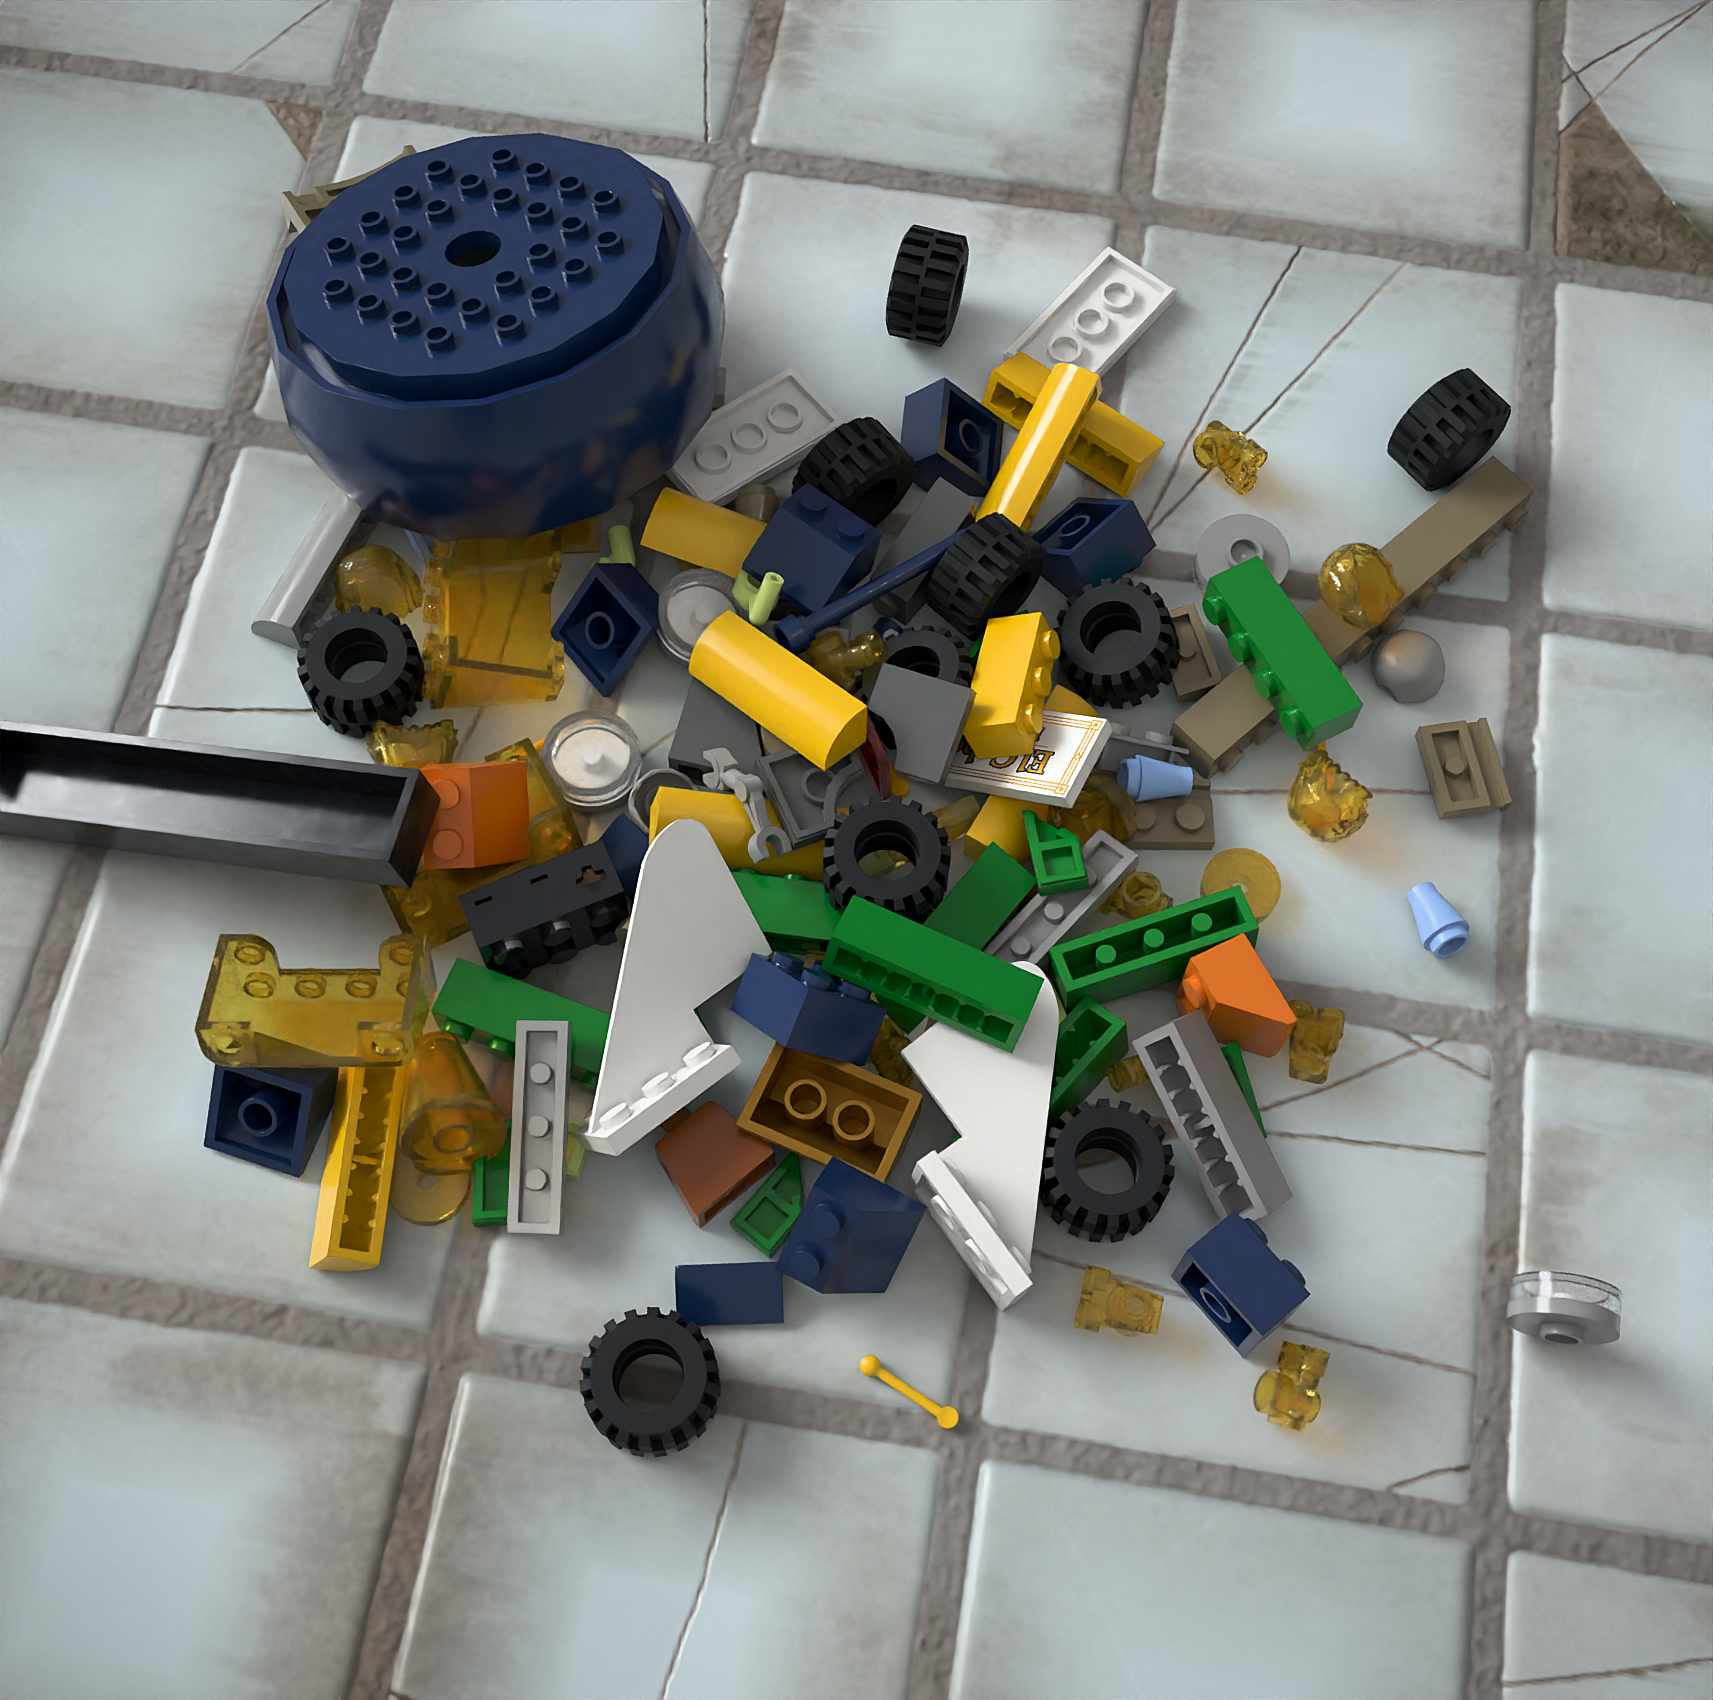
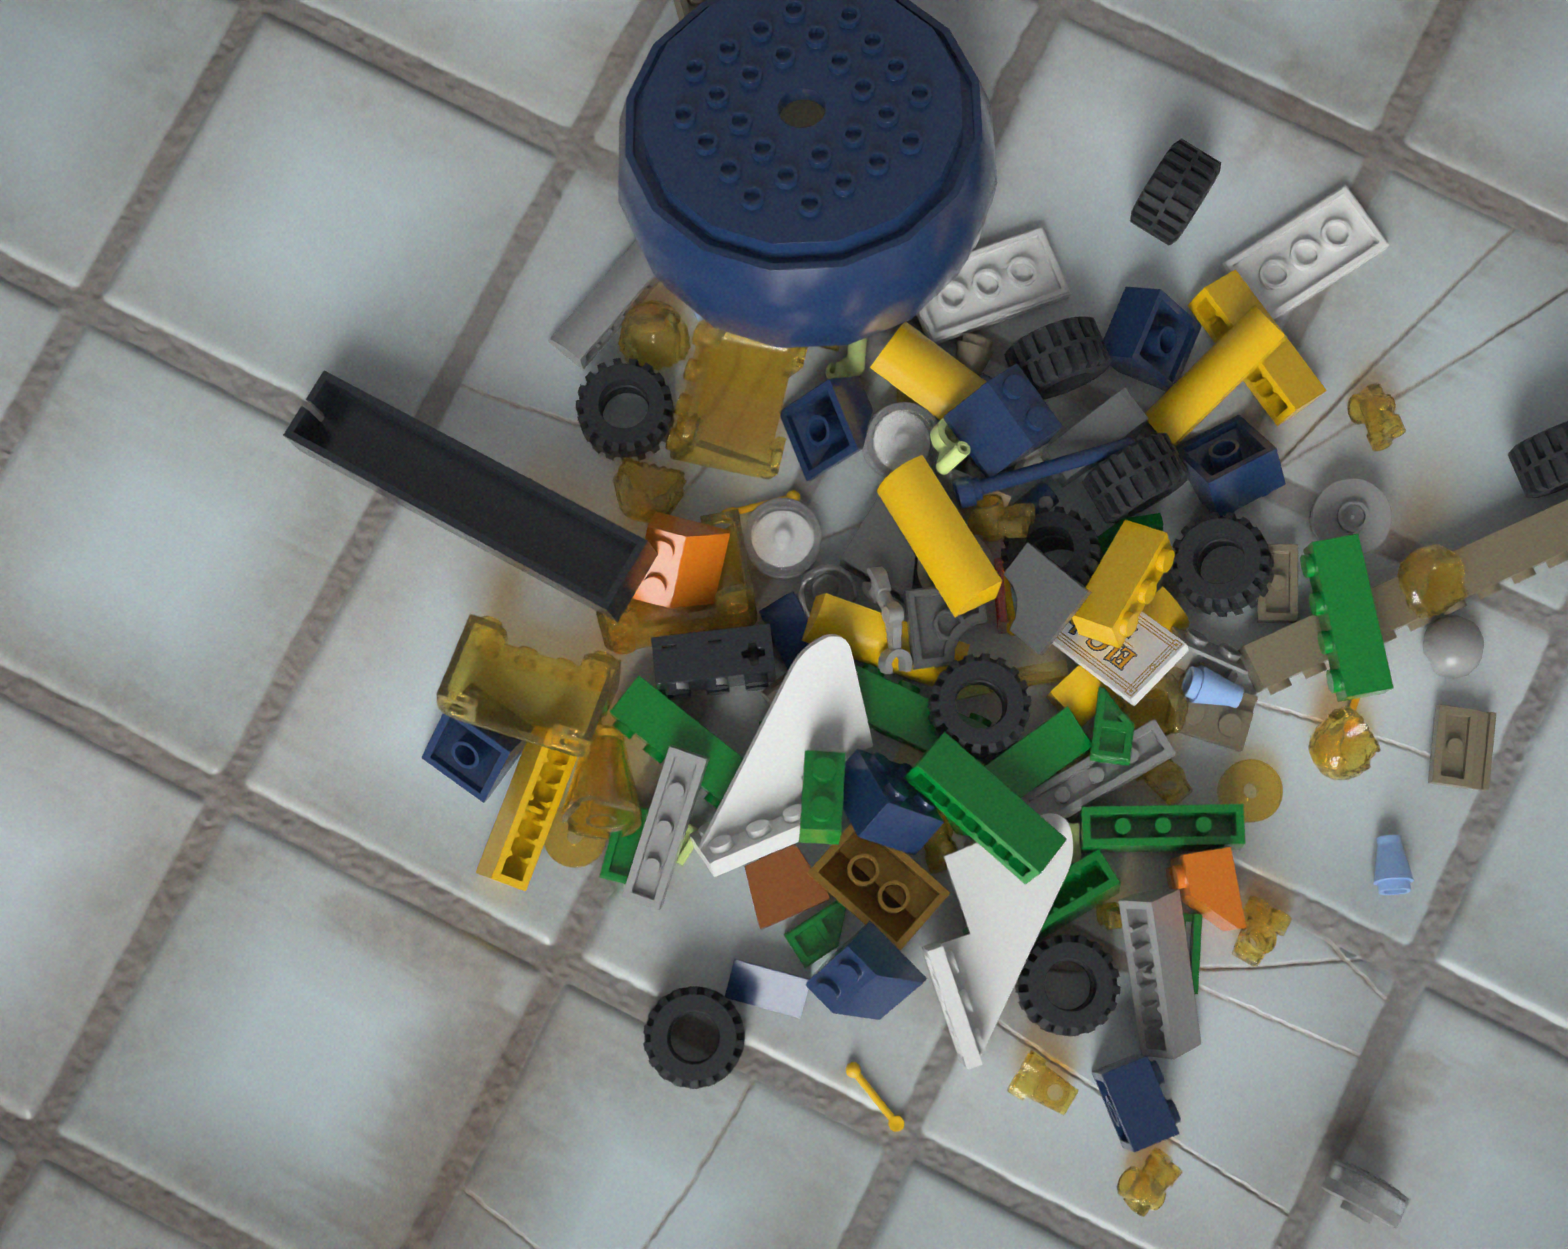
camera: 20 degrees right, 15 degrees up
none -> green brick [799,750,846,845]

